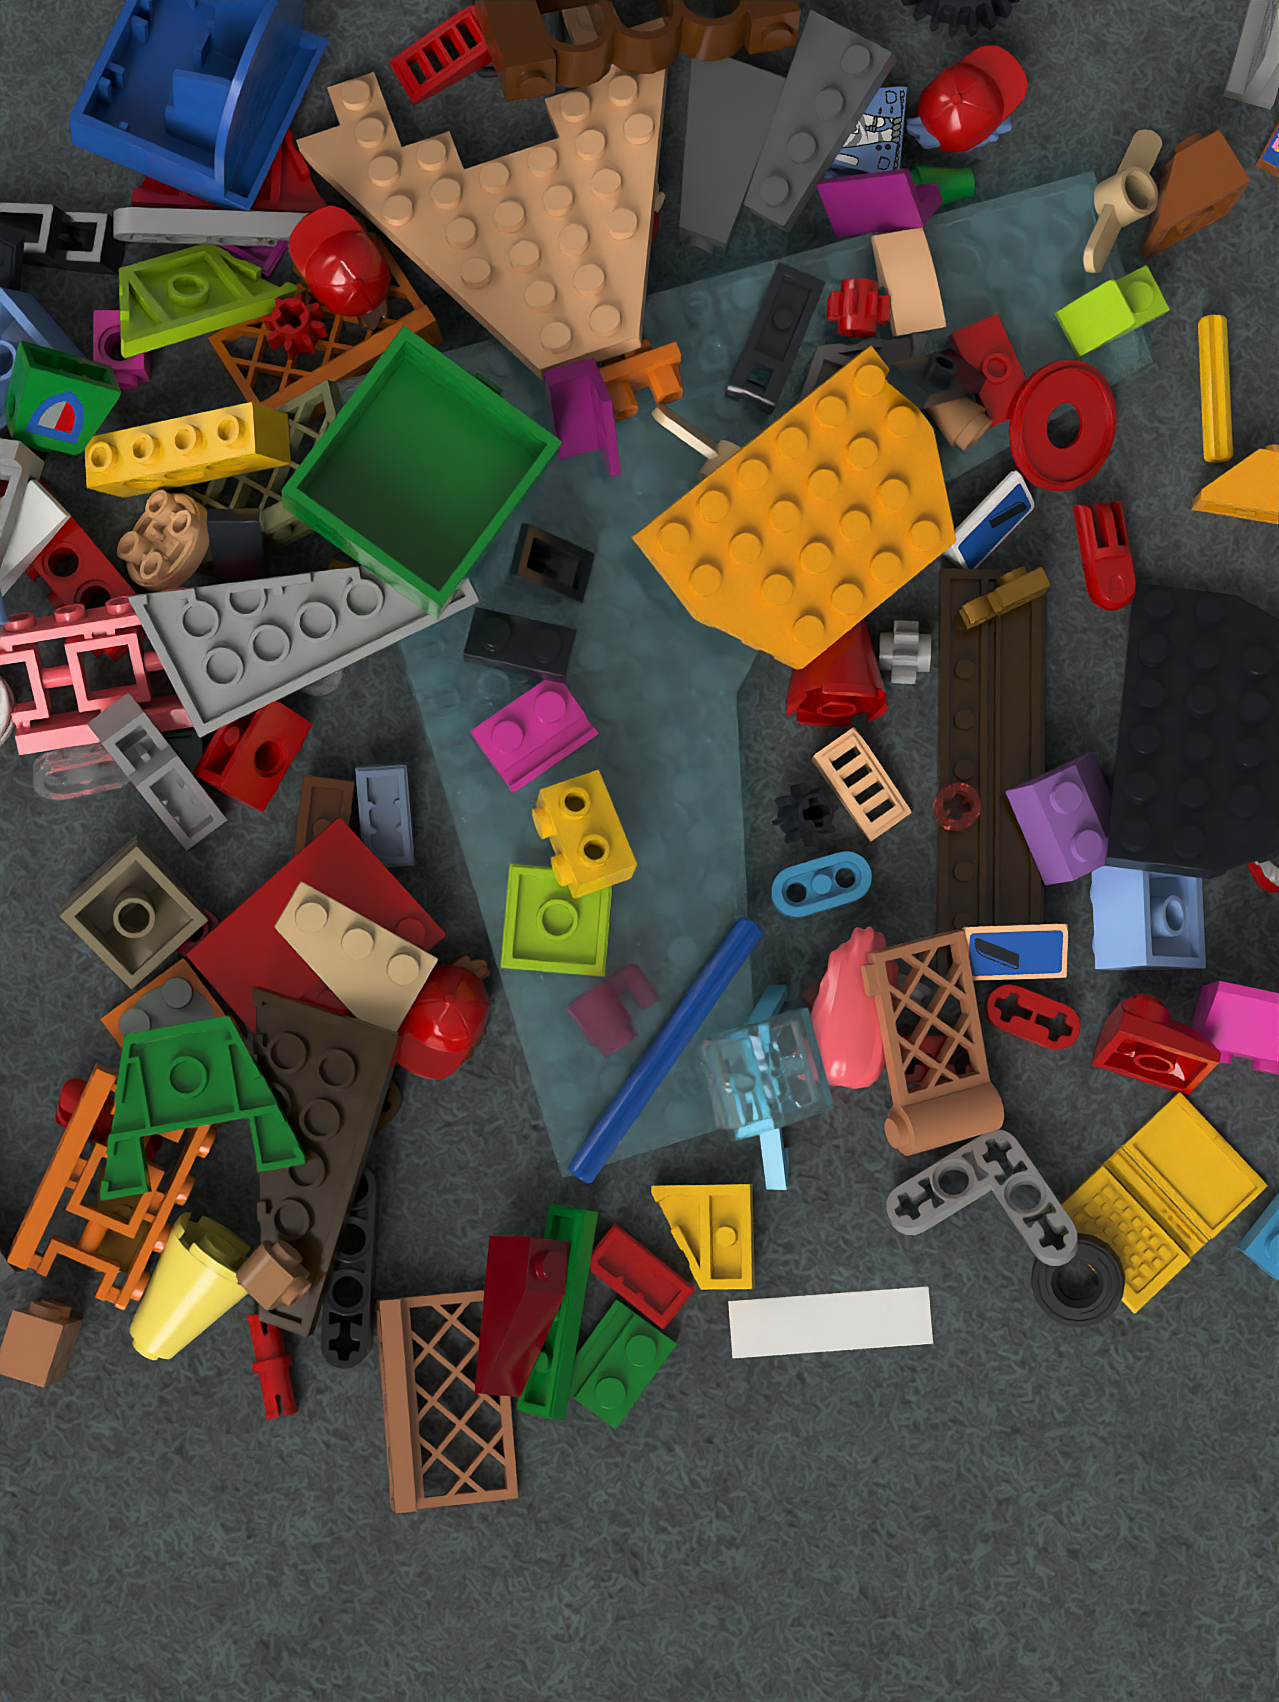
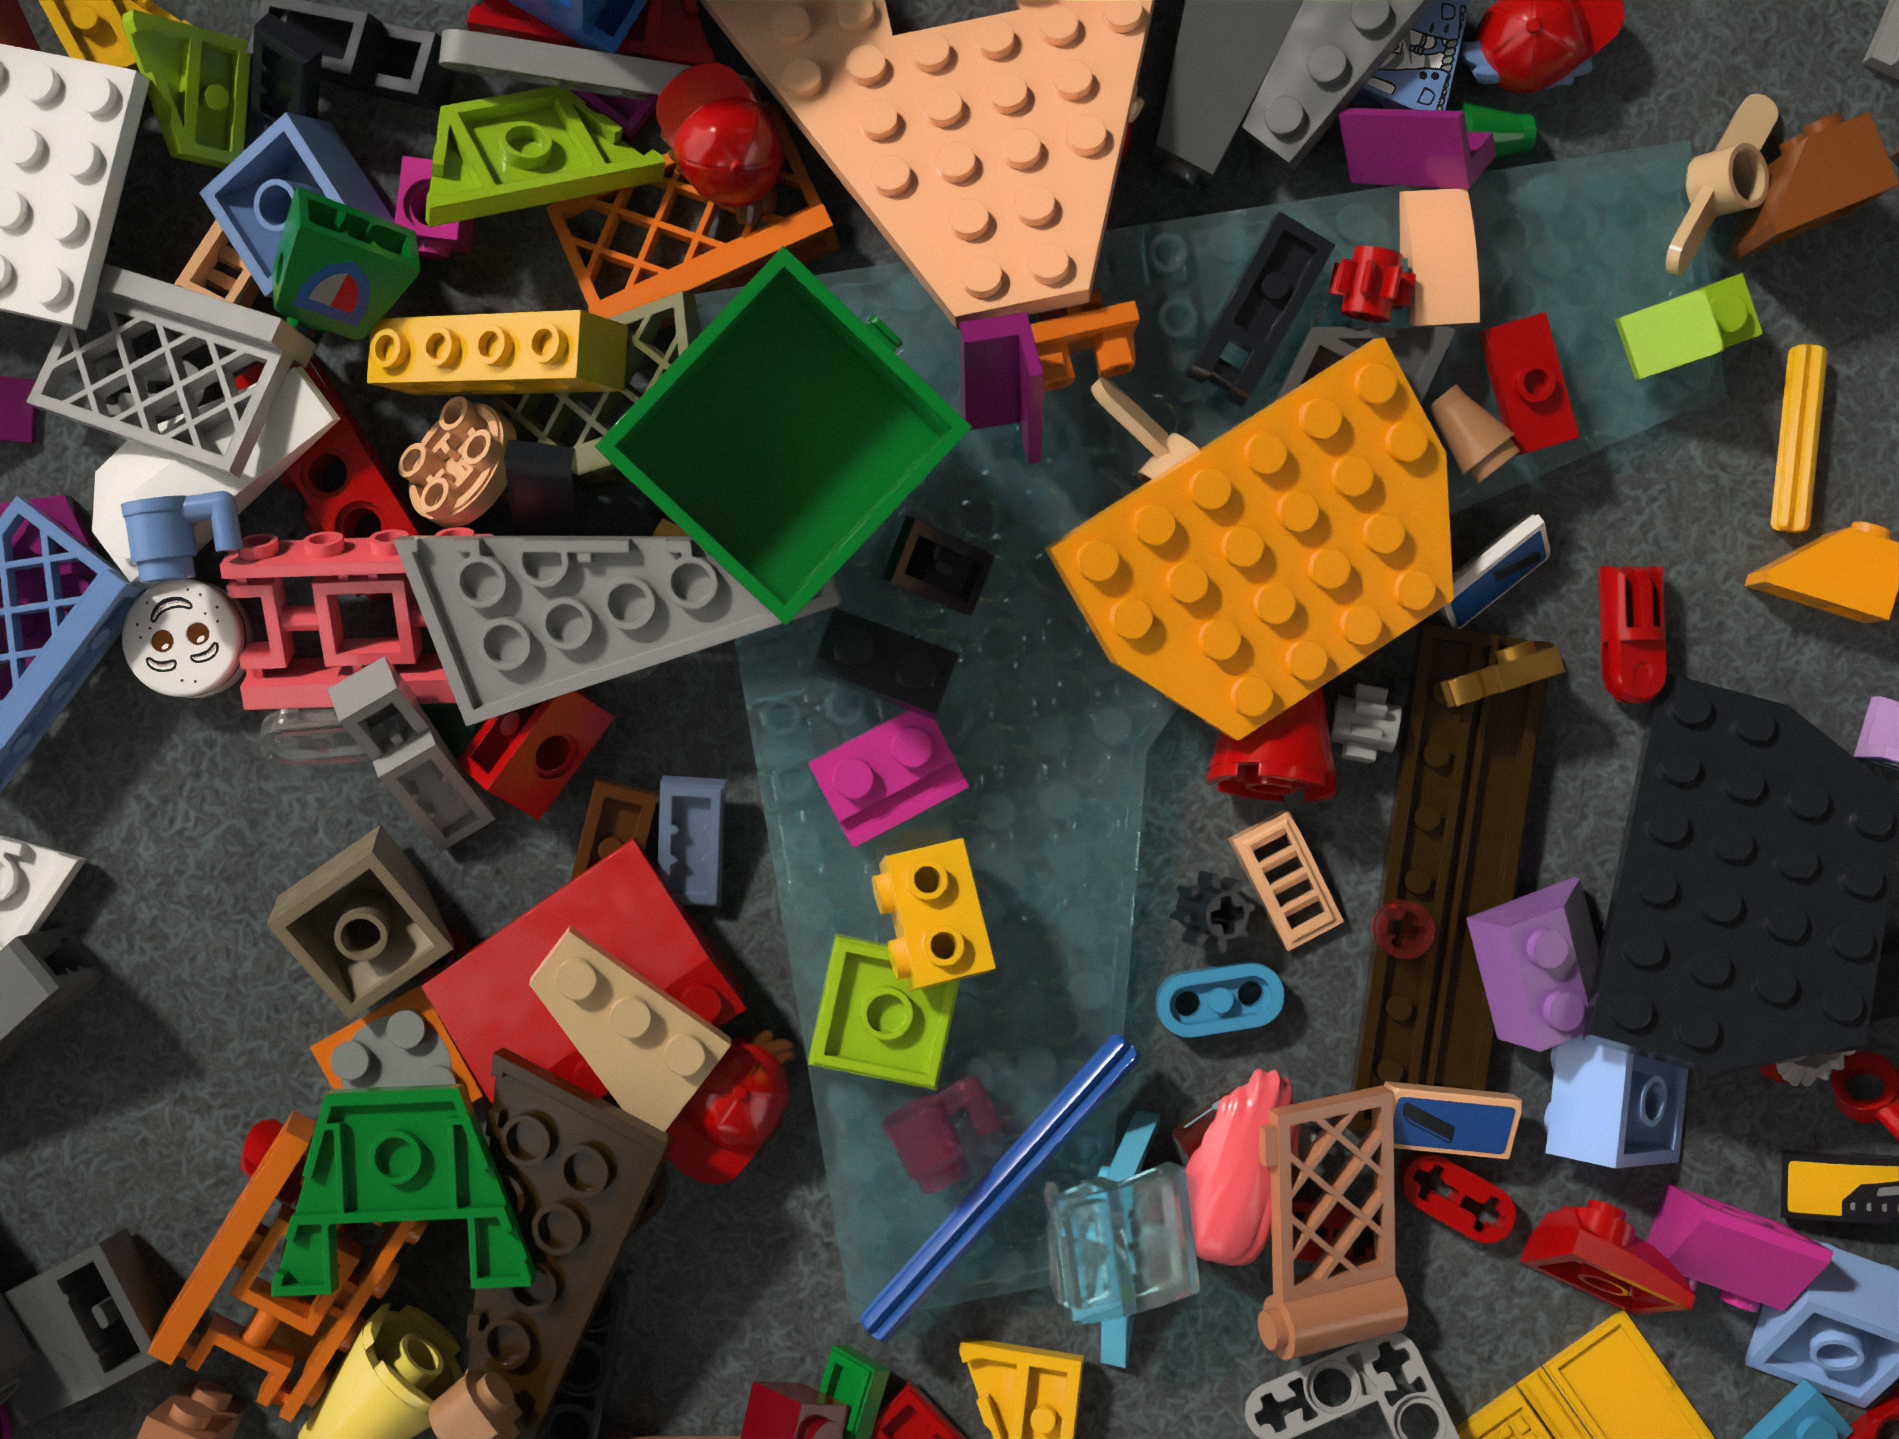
camera: 10 degrees right, 5 degrees up
red gear [262,292,328,360] -> none
black plate [885,348,987,410] -> none
red piece [1009,359,1117,492] -> none

